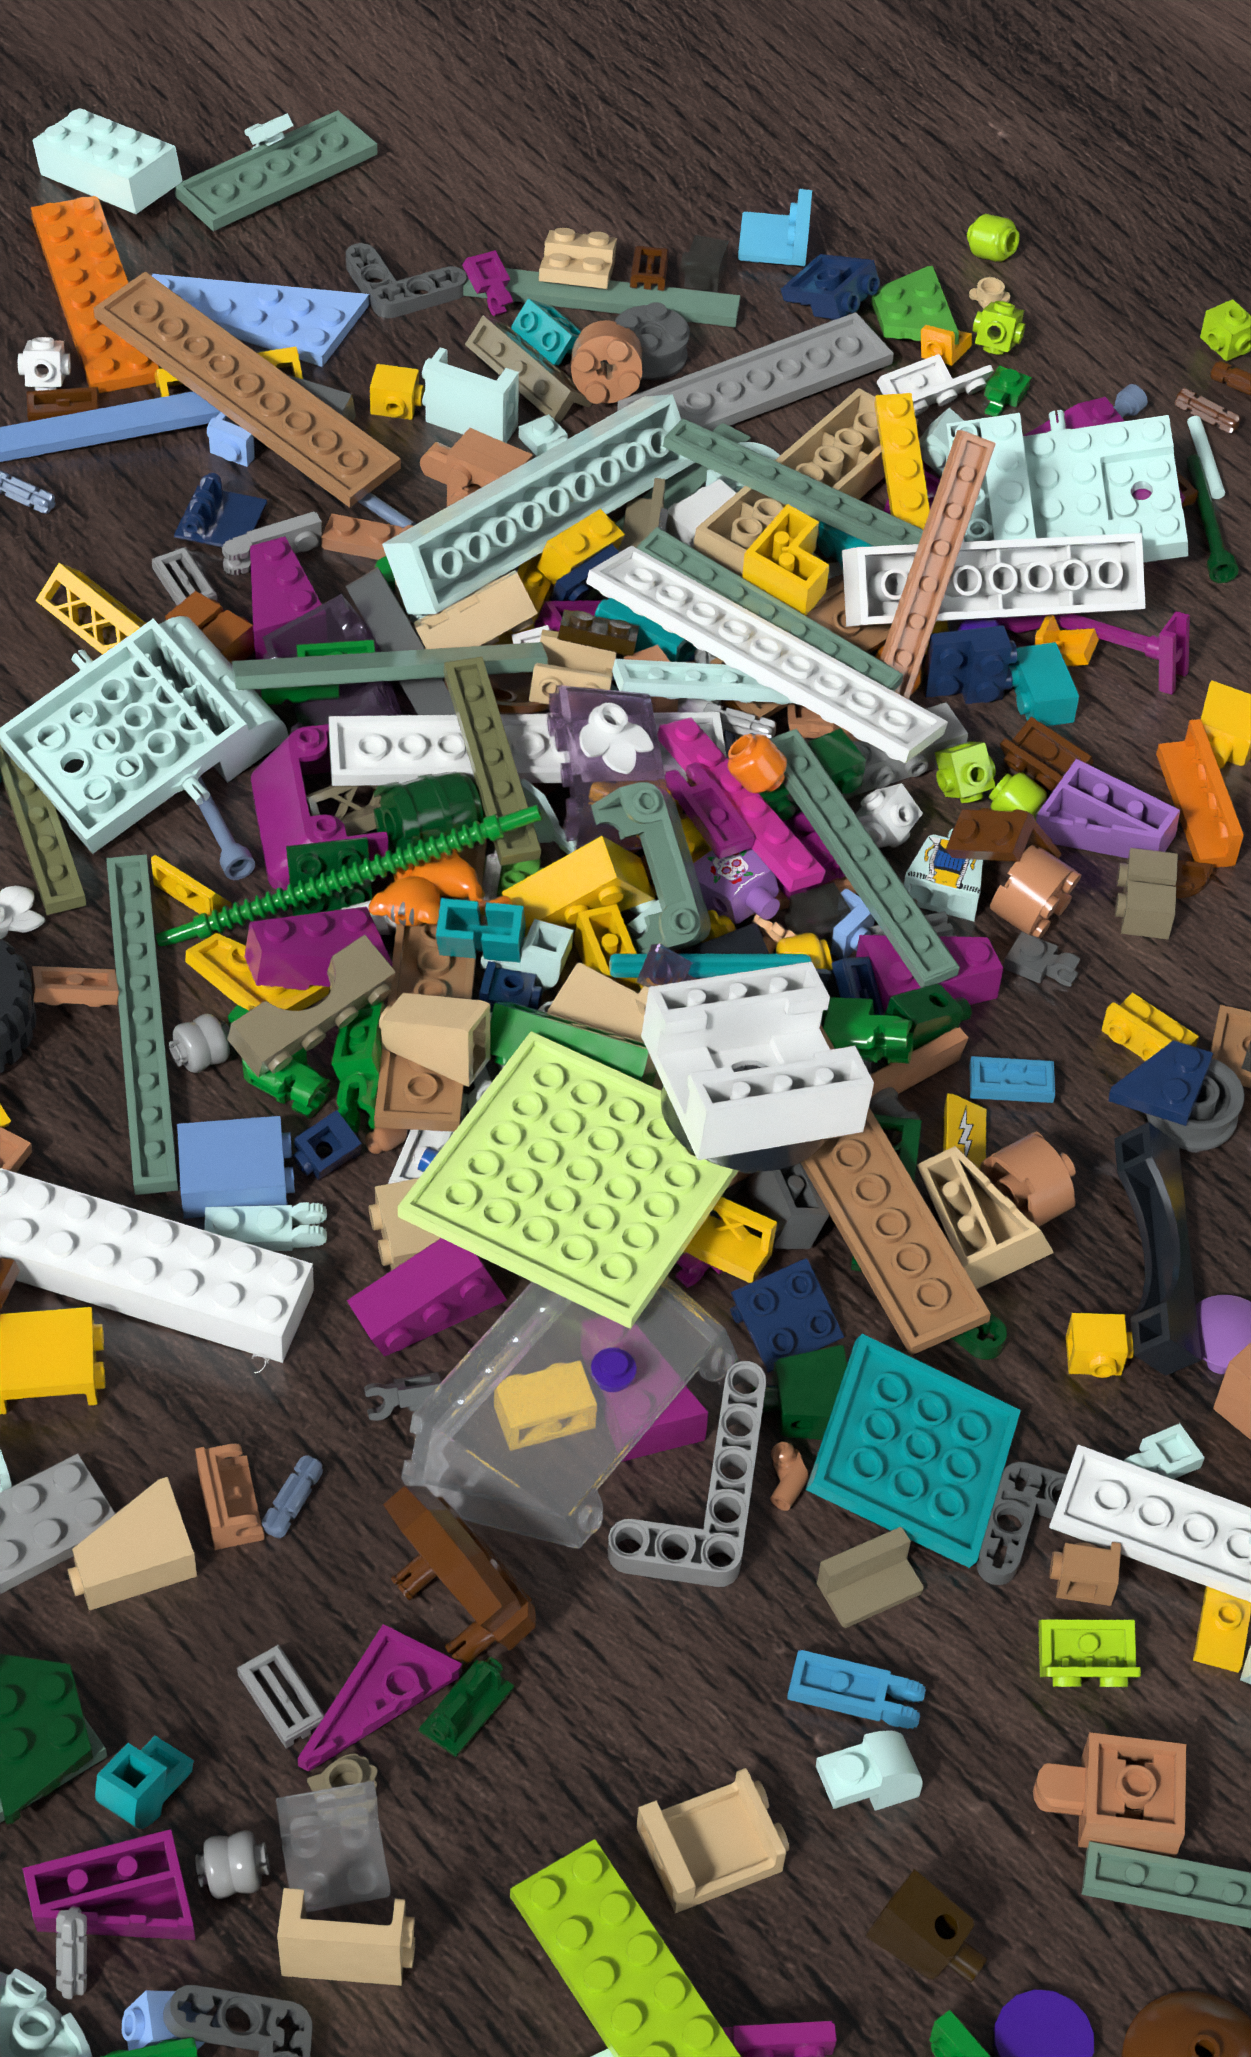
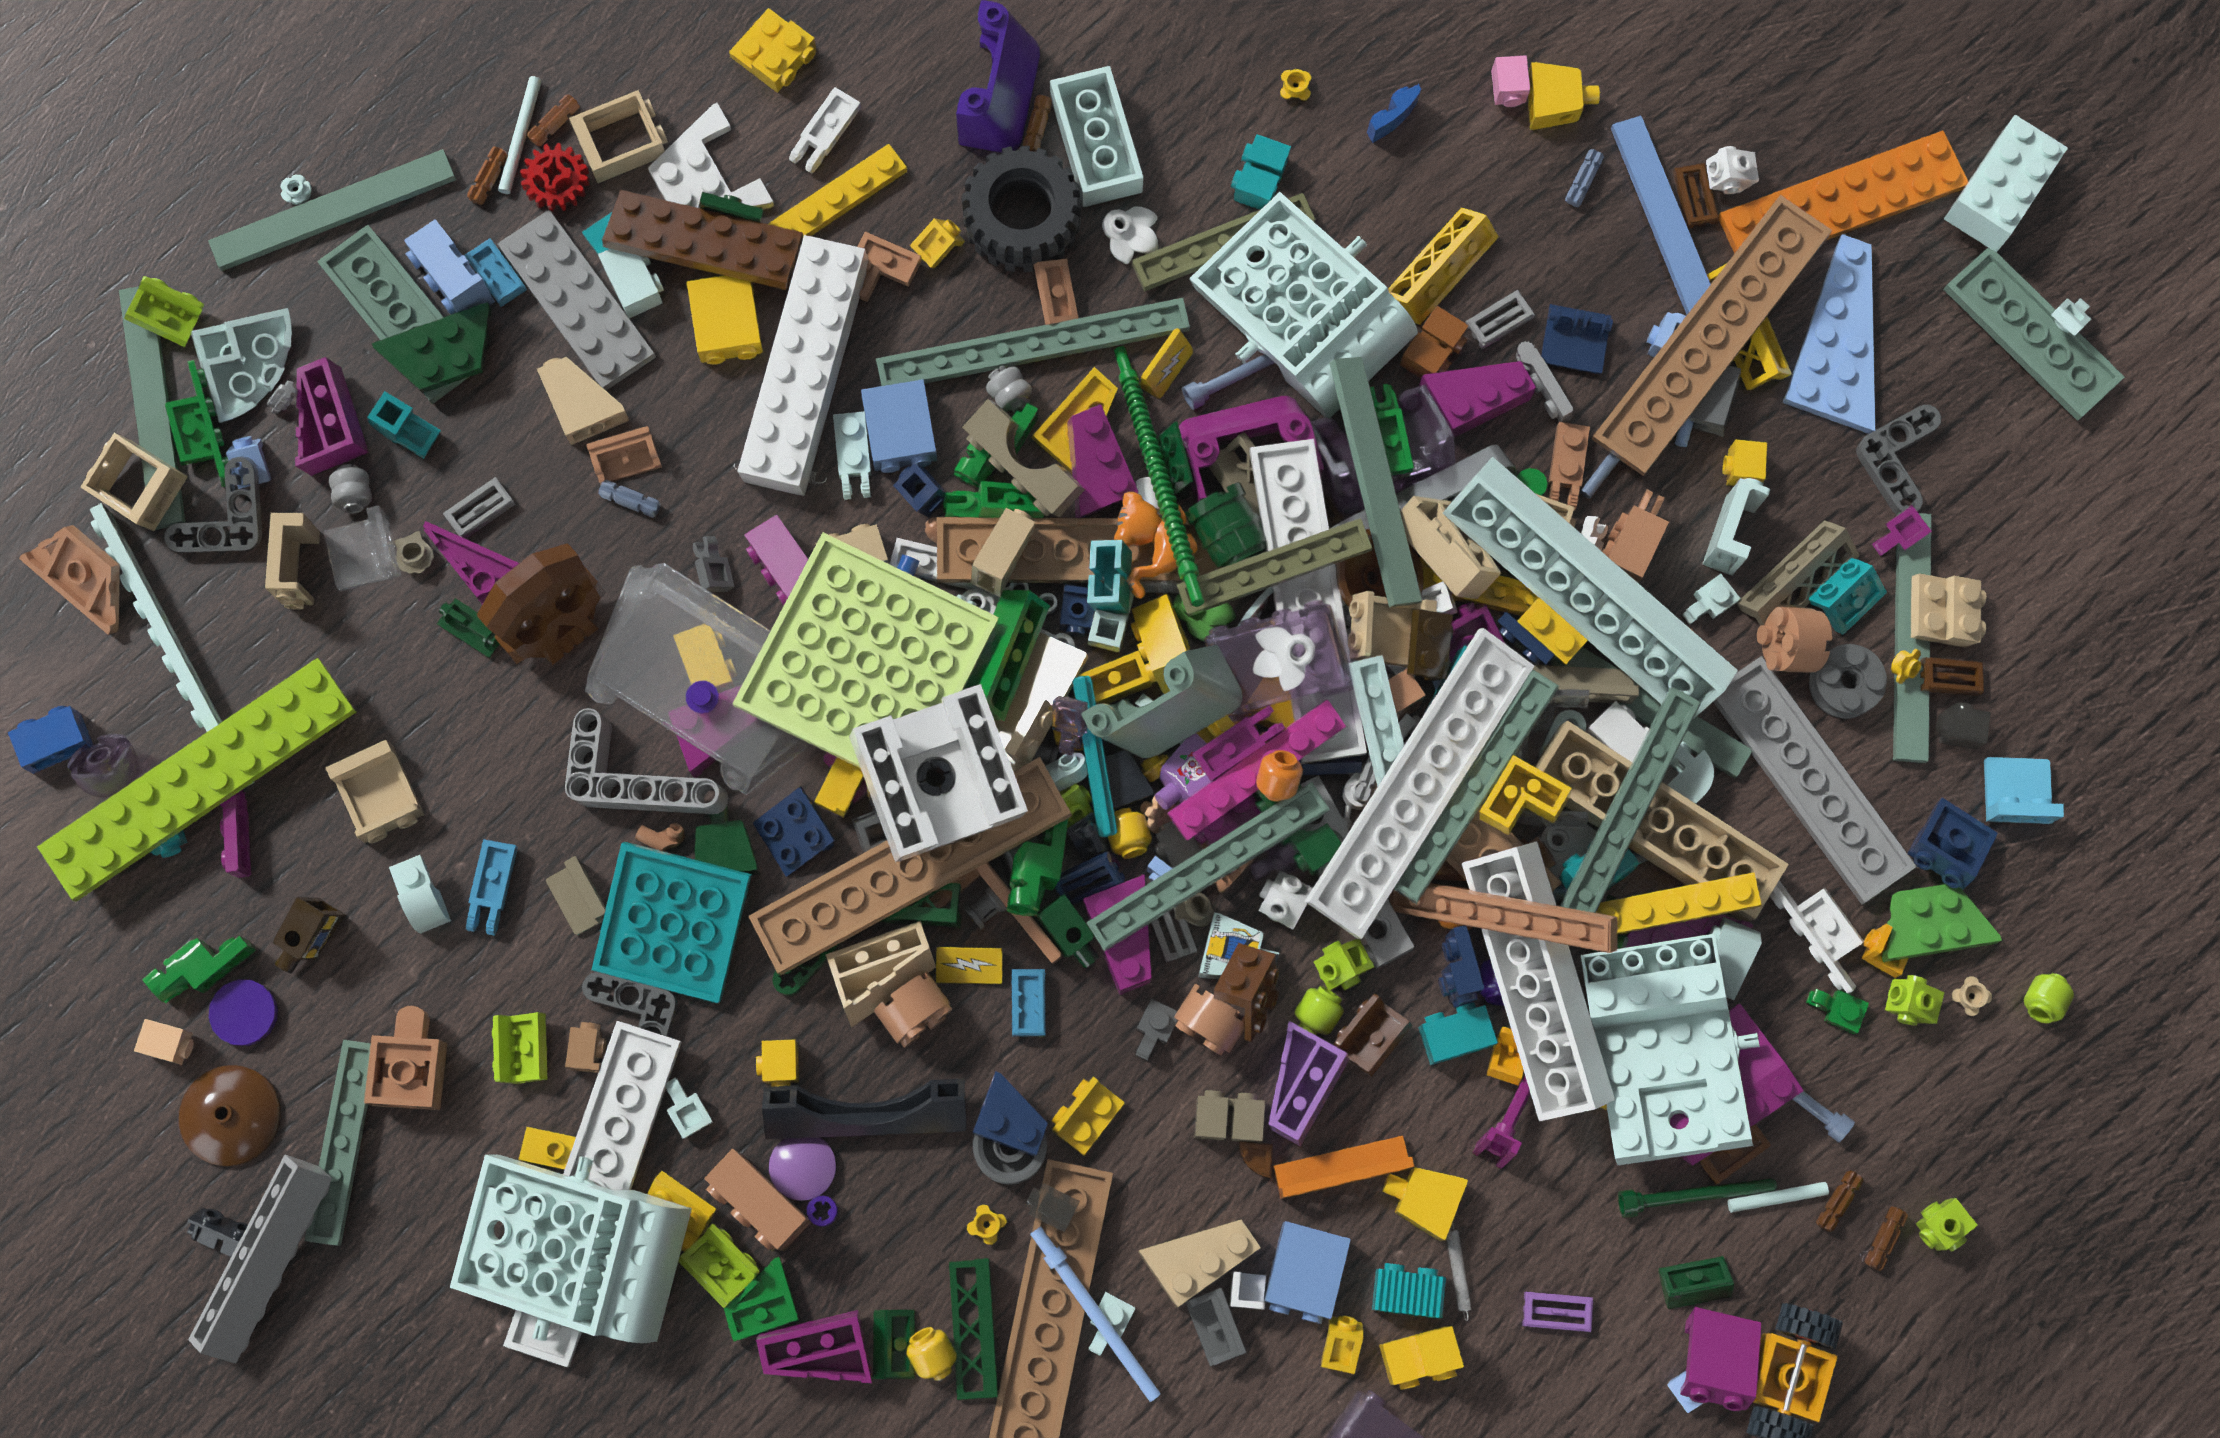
camera: 85 degrees right, 25 degrees up
none -> yellow plate [1891,649,1921,684]

